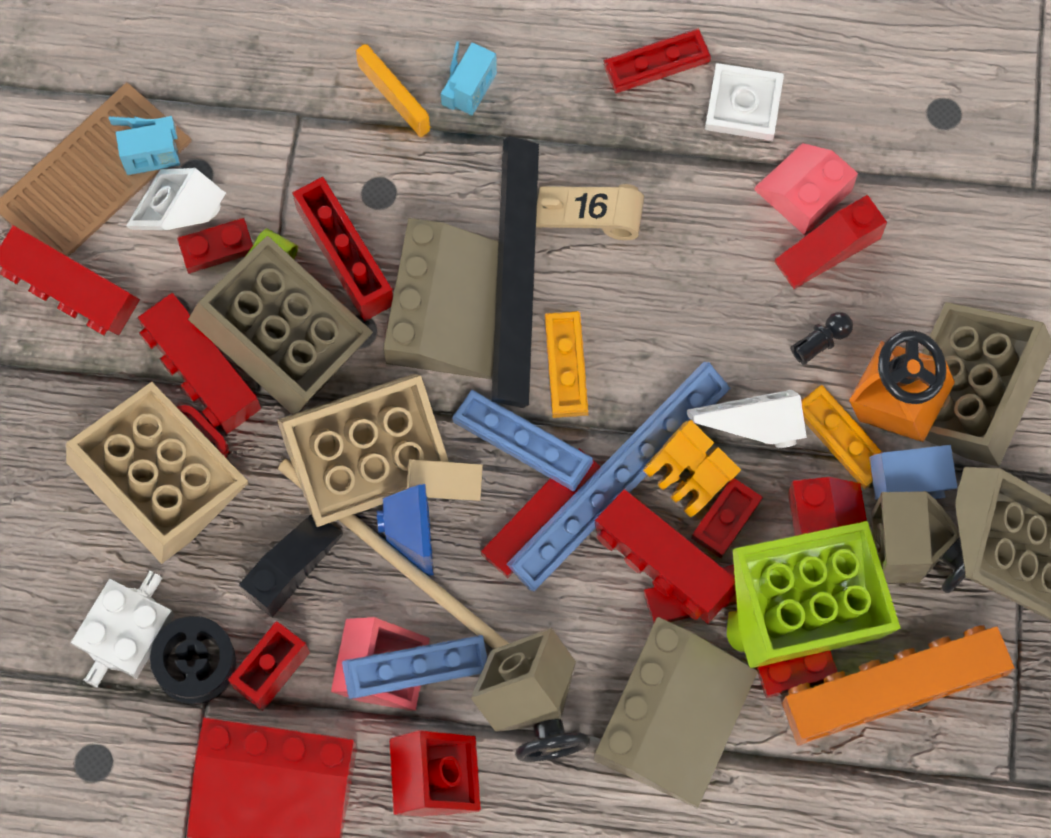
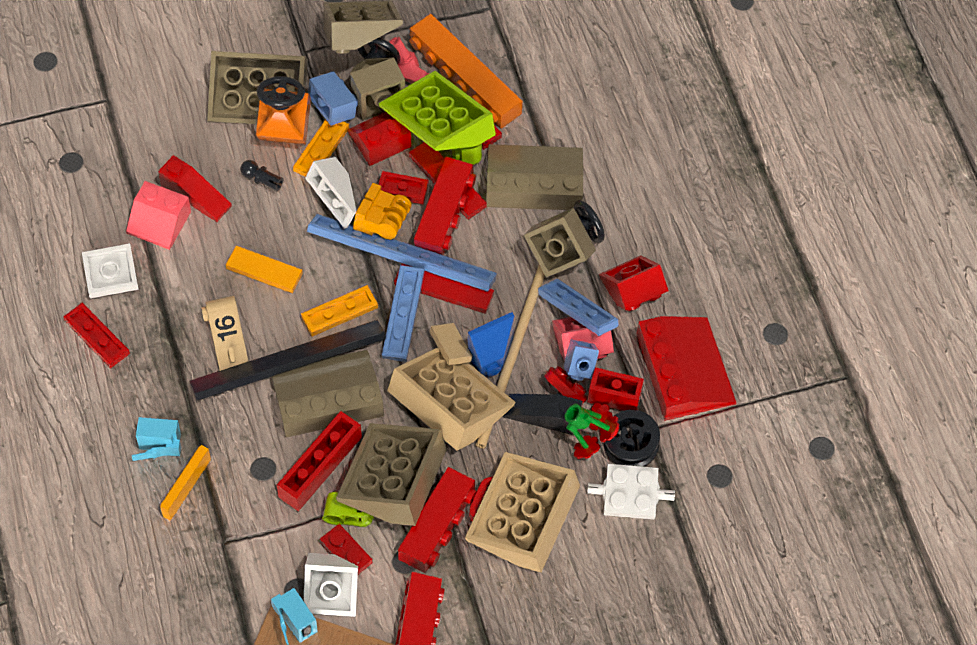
camera: 115 degrees left, 10 degrees down
none -> light orange tile [226,246,303,293]
none -> coral arm [389,37,429,84]
none -> red plate [544,366,587,405]
none -> medium blue brick [563,339,599,380]
none -> plant [565,403,619,459]

